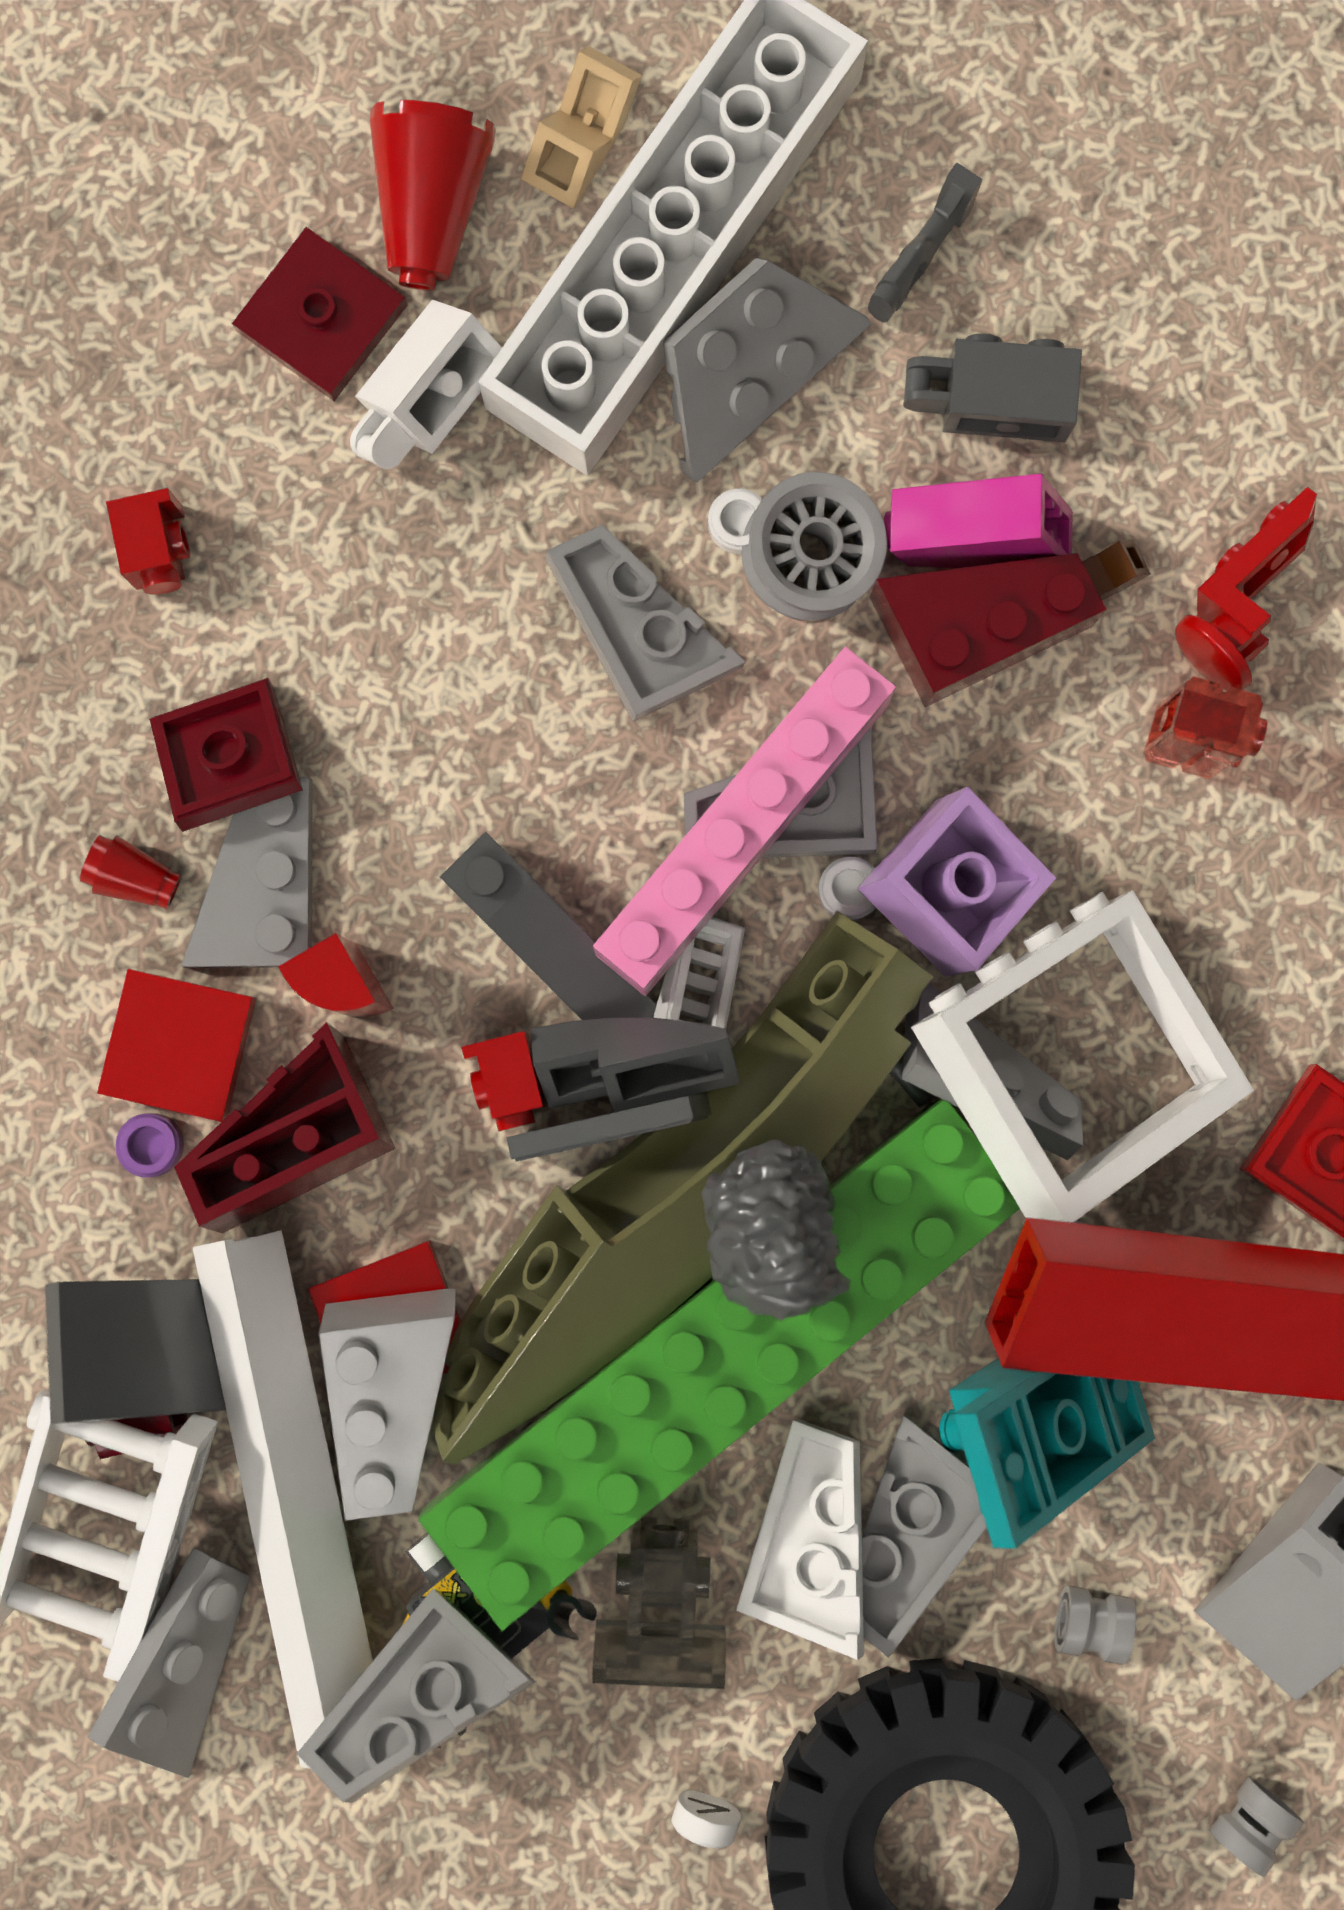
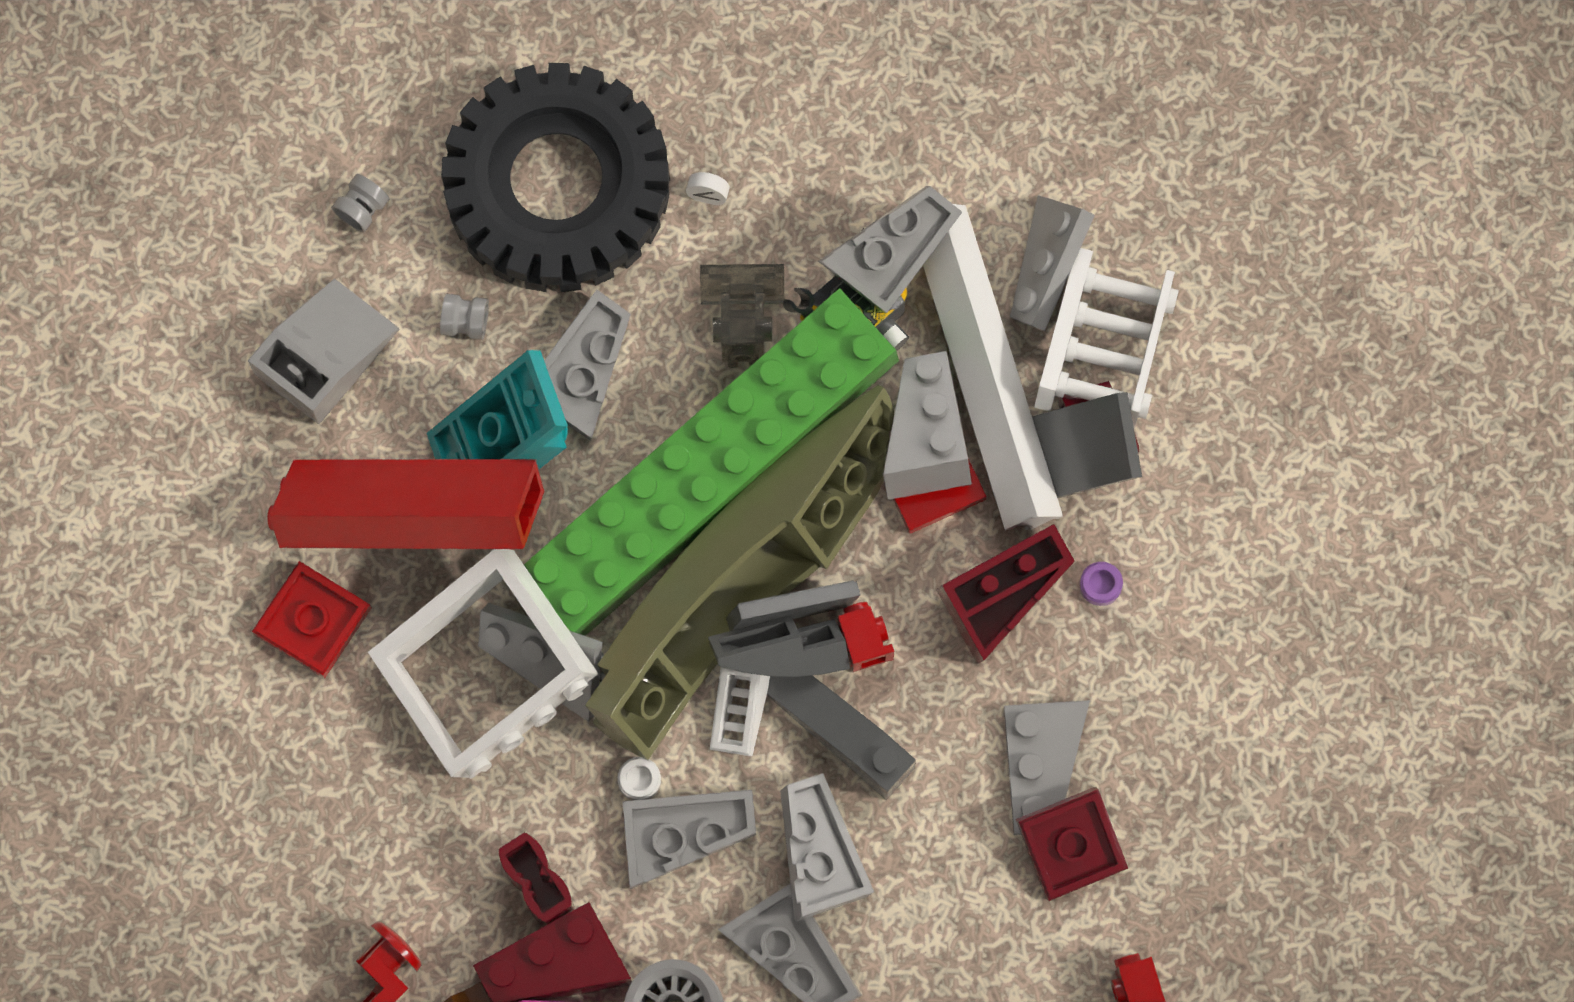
camera: 175 degrees right, 10 degrees down
red cone [79,835,182,910] -> none
red tile [97,969,256,1122] -> none
red brick [278,933,394,1017] -> none
bright pink brick [593,646,896,997] -> none
dark grey hair [702,1140,850,1321] -> none
white wing [736,1419,864,1660] -> none
lavender slope [857,786,1056,977] -> none
clear red brick [1143,676,1268,779] -> none
none -> dark red brick [499,832,574,927]
none -> light grey wing [780,773,874,922]

